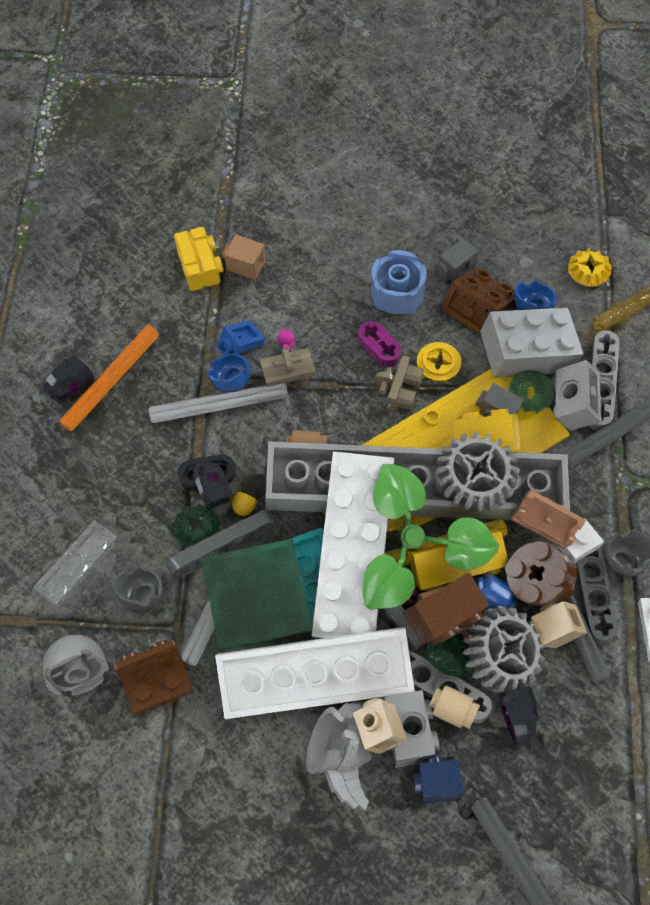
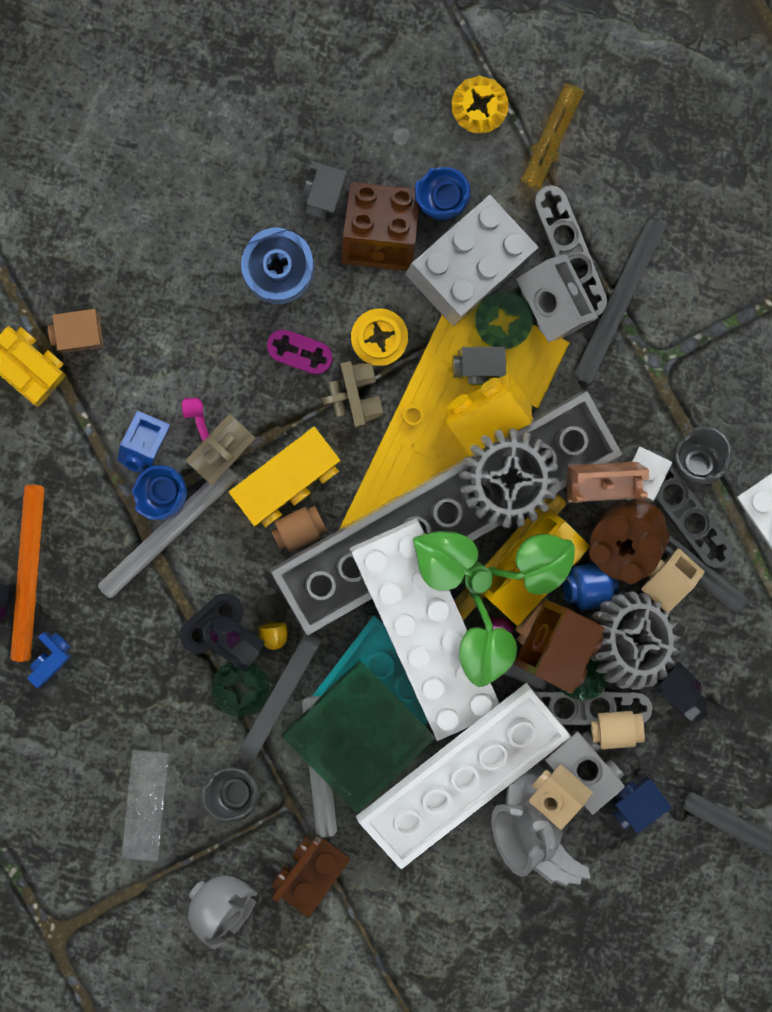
camera: 35 degrees left, 25 degrees up
none -> blue bracket [27,631,72,688]
none -> yellow brick [229,426,341,528]

